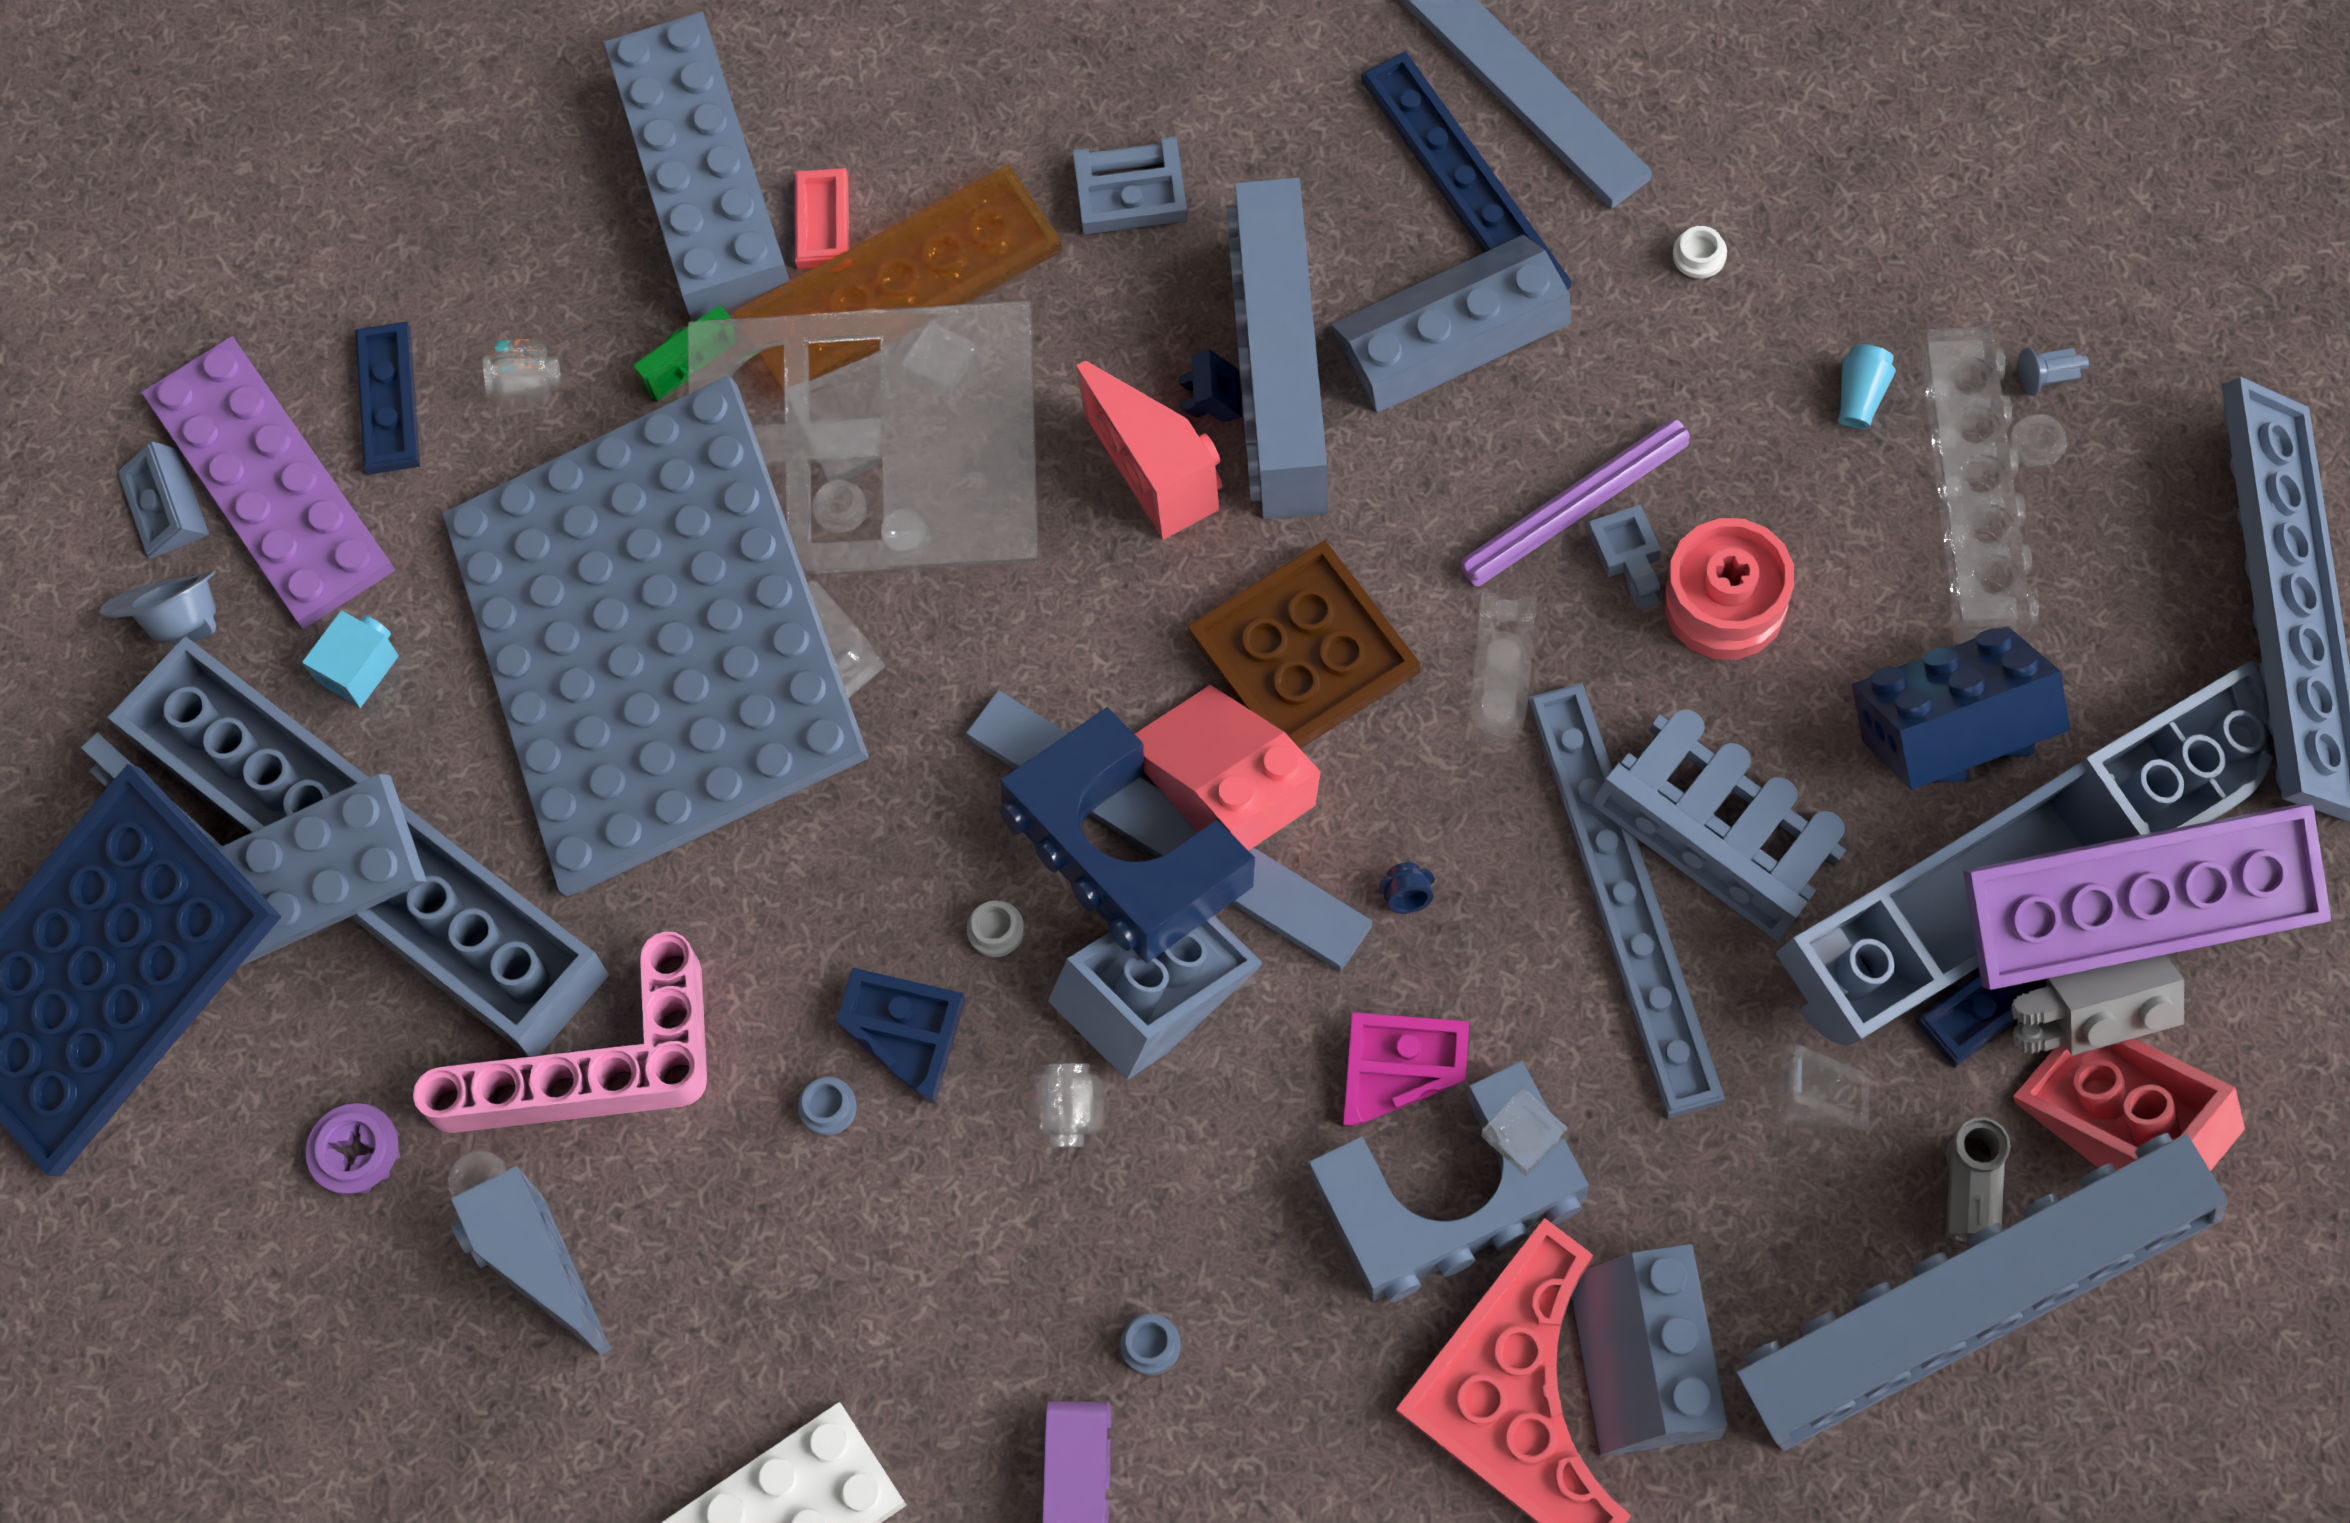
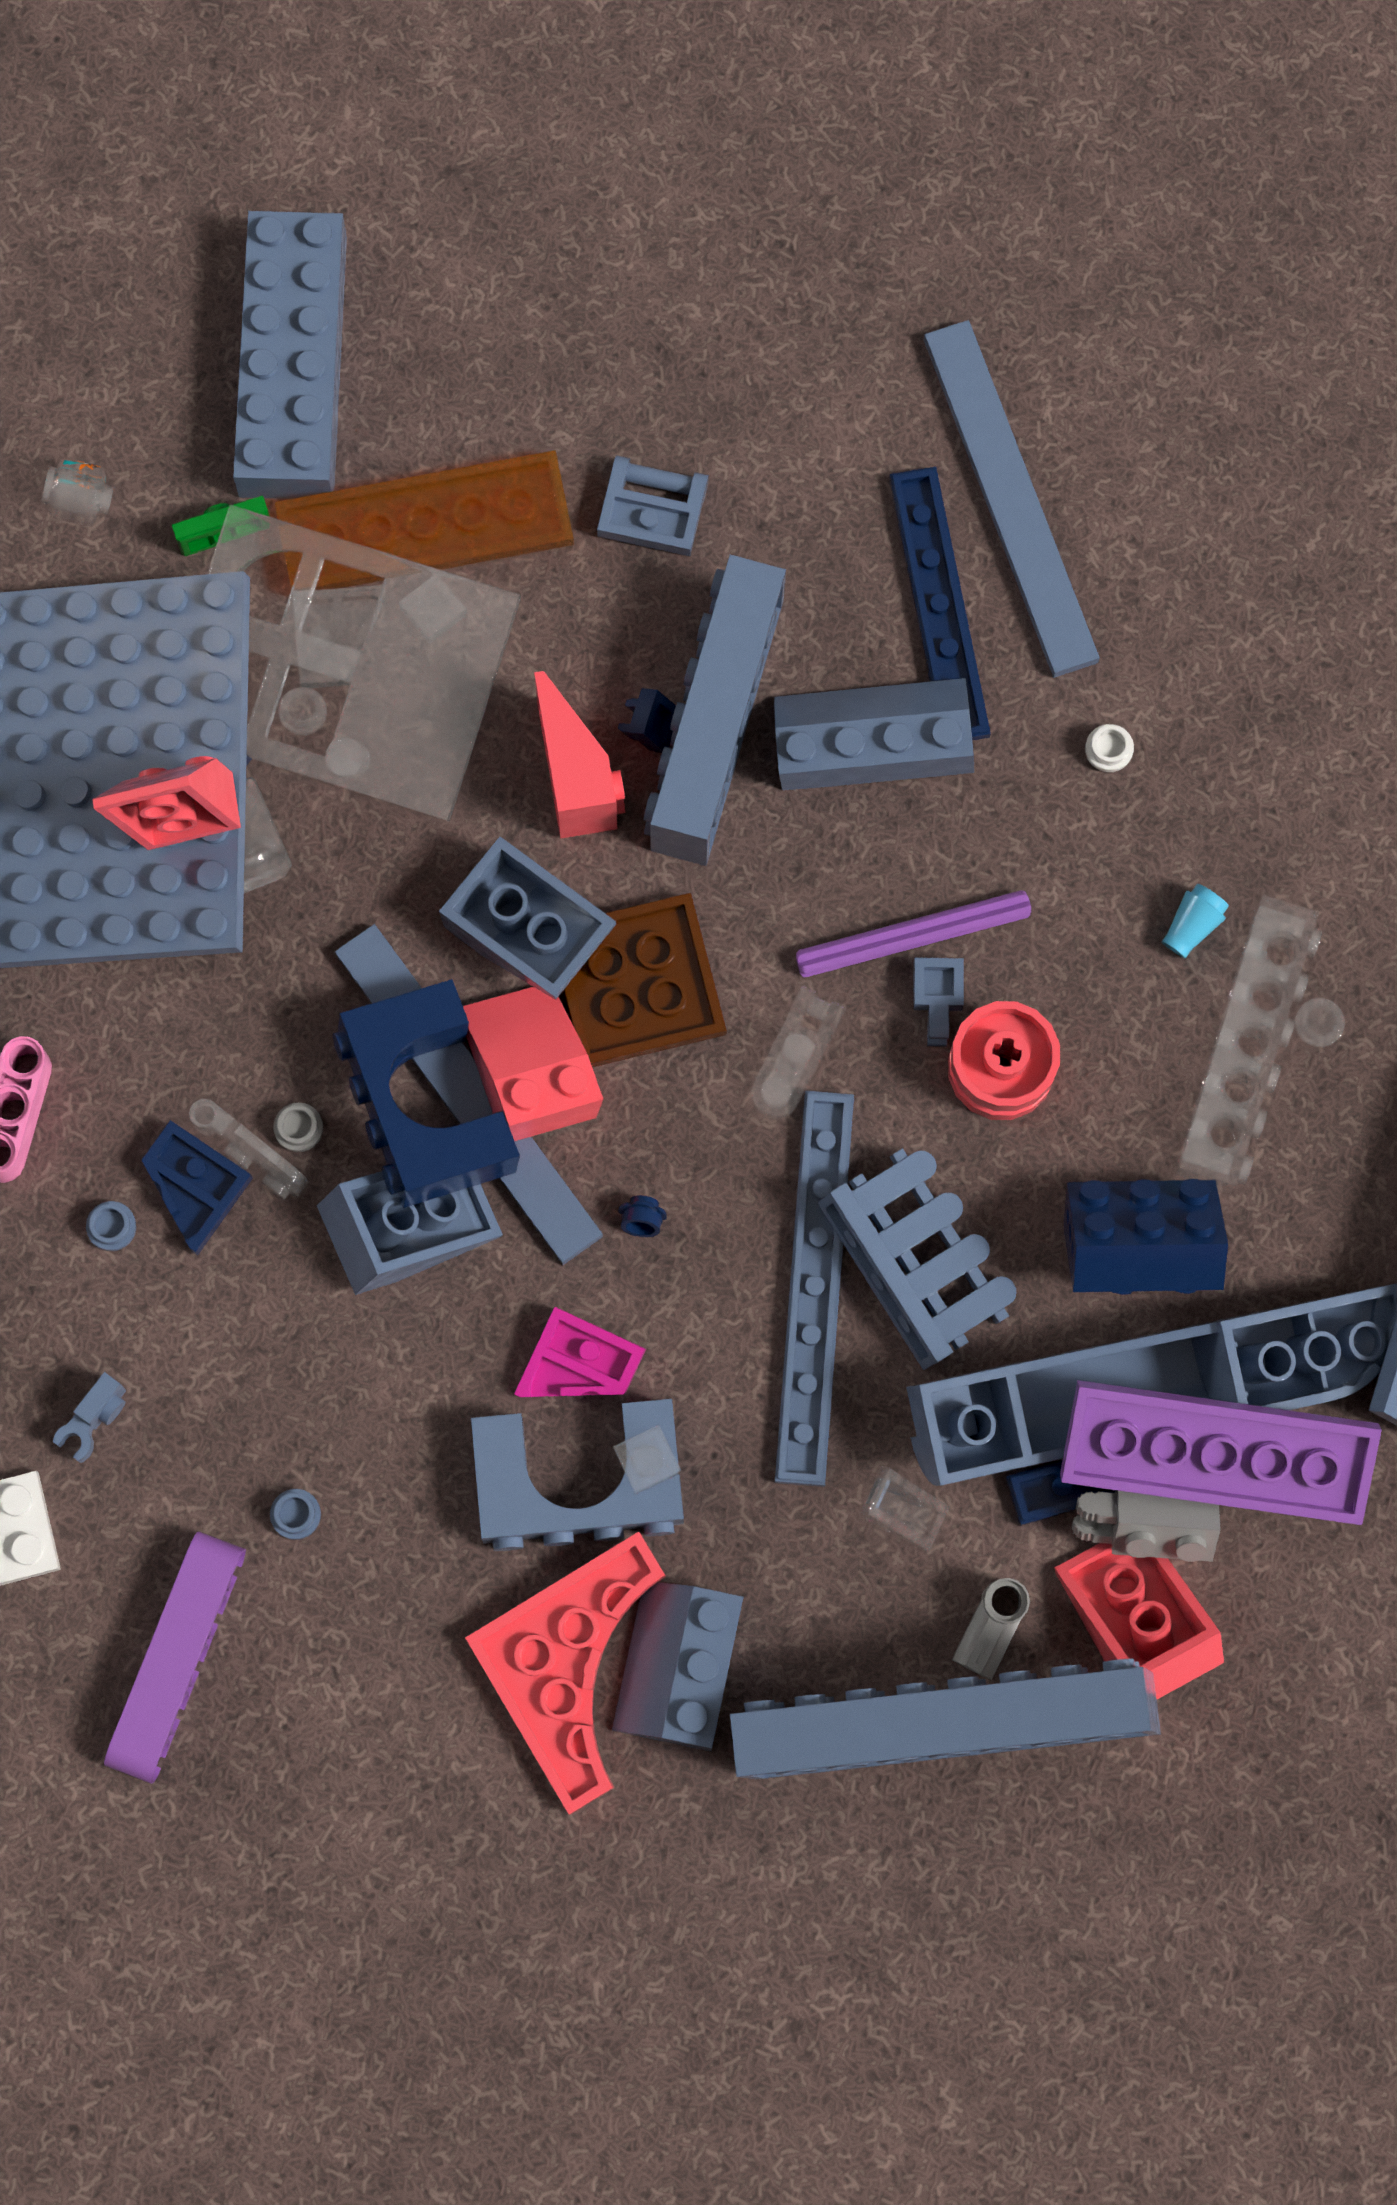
camera: 10 degrees right, 10 degrees up
coral tile [795,168,849,269] -> none
clear head [1028,1063,1105,1147] -> none
sand blue piece [2017,347,2089,396] -> none
none -> sand blue plate [53,1372,126,1463]
none -> coral slope [92,756,241,850]
none -> clear plate [189,1099,310,1200]
none -> sand blue slope [439,837,616,1000]

